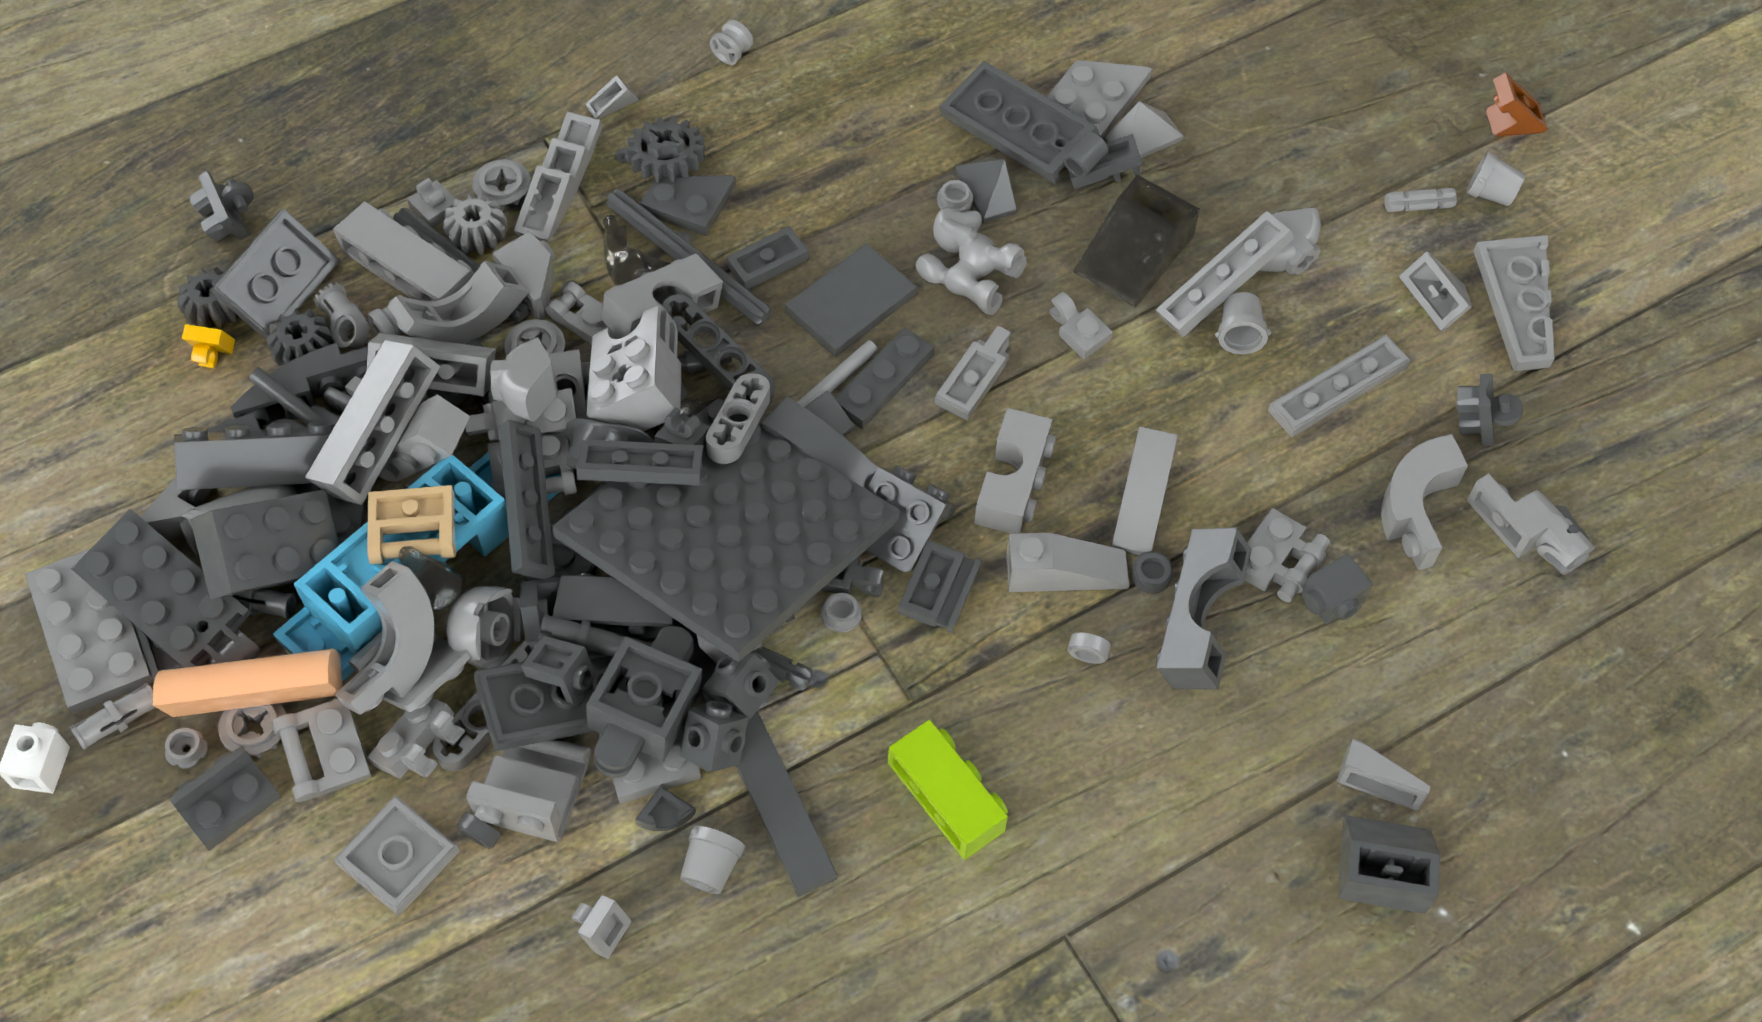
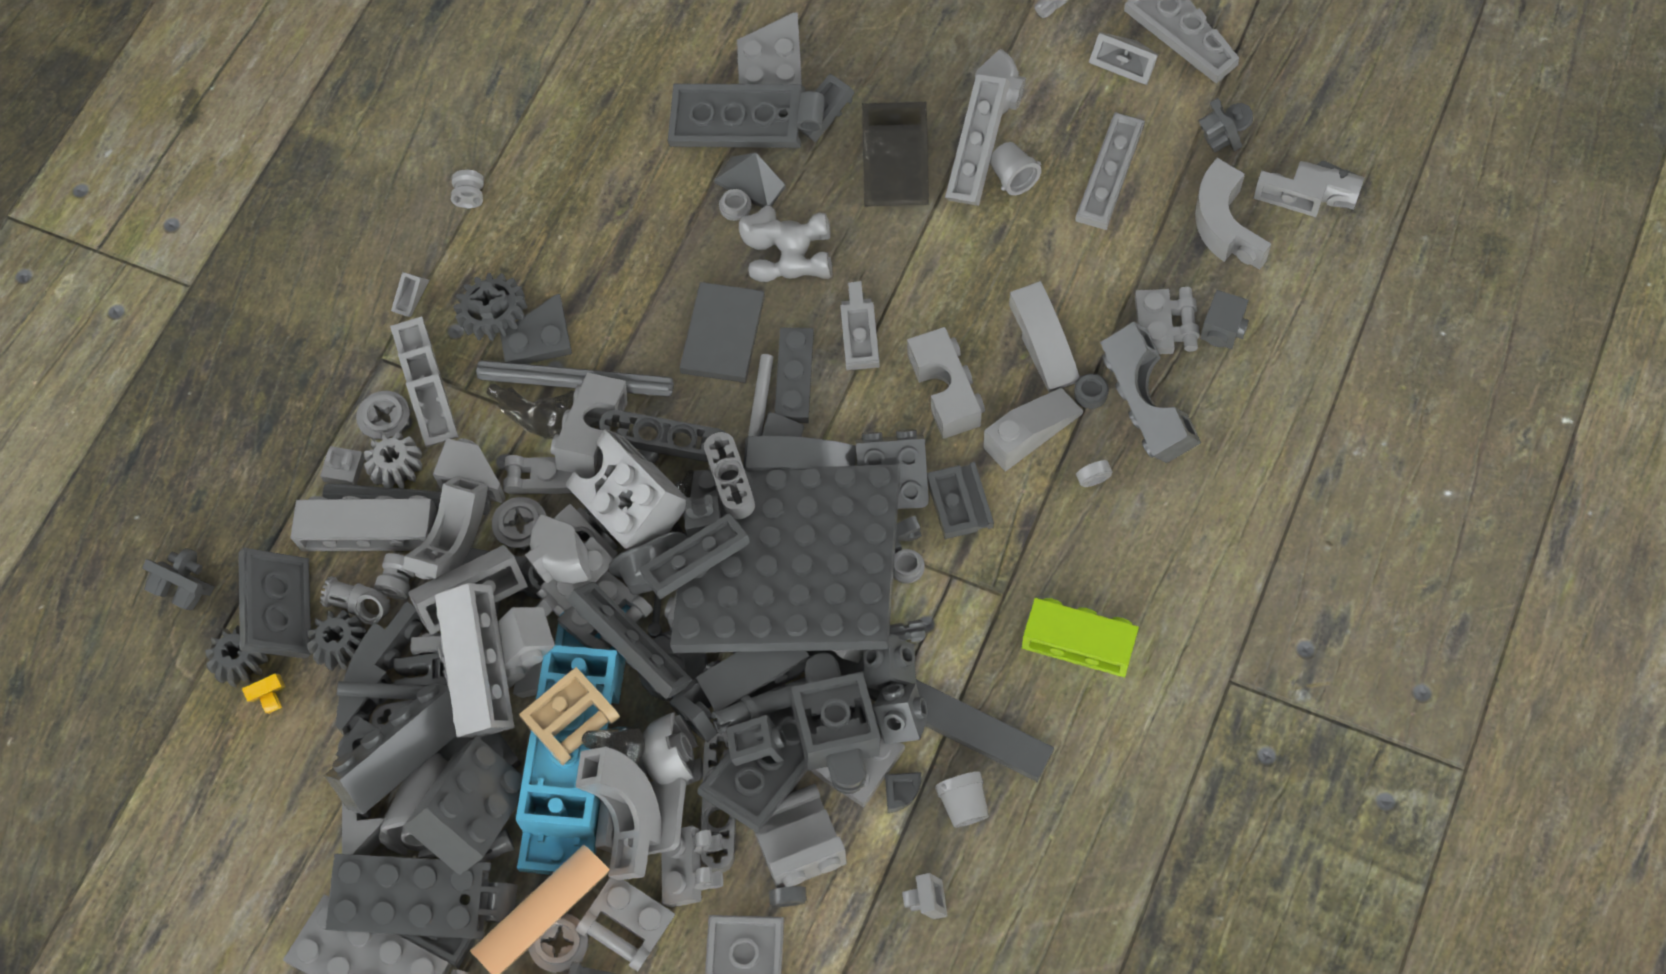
camera: 30 degrees left, 5 degrees up
dark grey plate [726,226,809,290] -> none
light grey plate [1049,292,1113,360] -> none
light grey slope [1105,101,1184,158] -> none
light grey slope [1336,738,1431,810] -> none
dark grey slope [1338,815,1440,914] -> none

